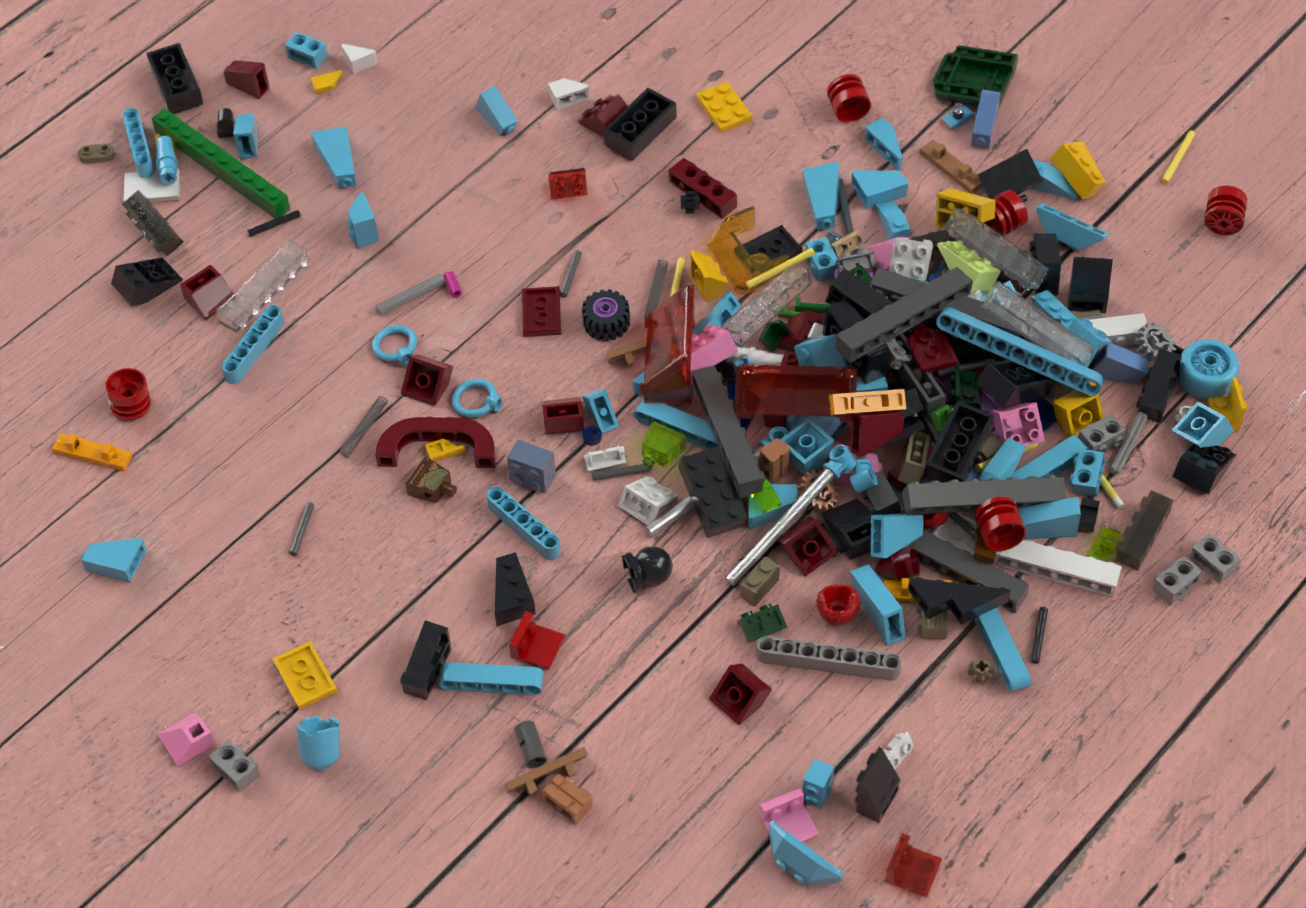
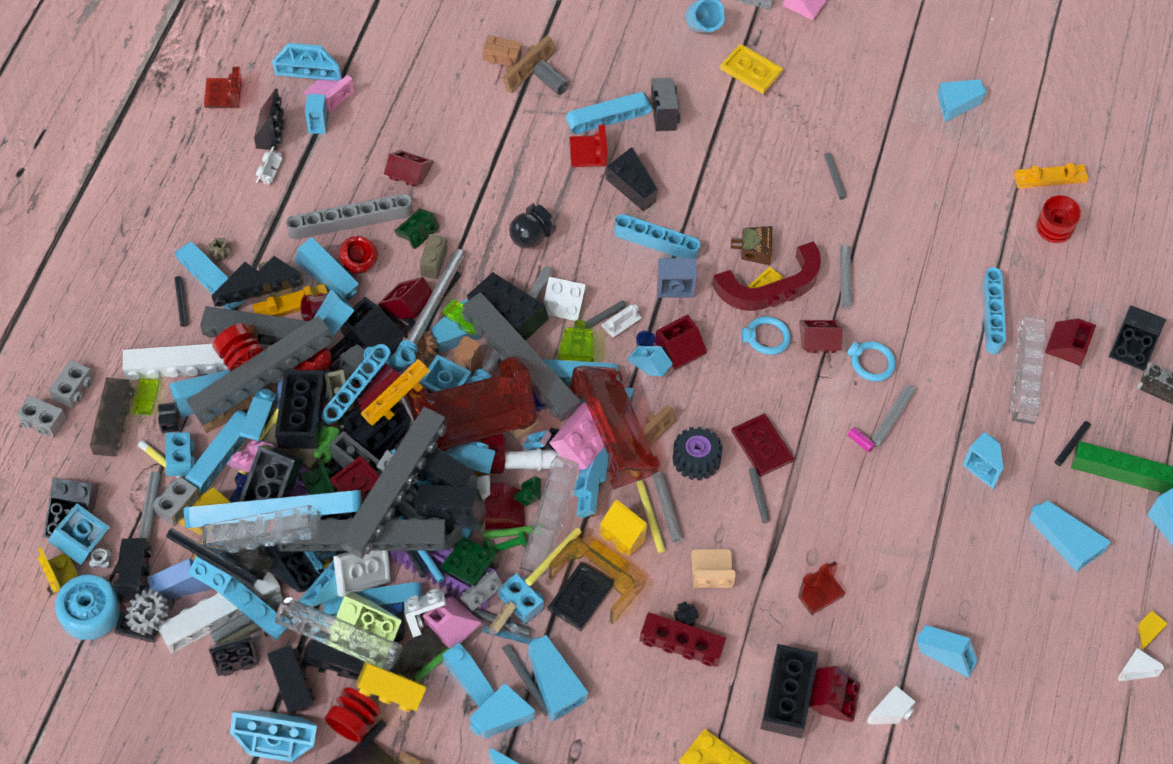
camera: 150 degrees right, 5 degrees up
none -> black axle [166,528,258,587]
none -> medium azure beam [321,344,390,424]
none -> light nougat bracket [691,549,735,588]

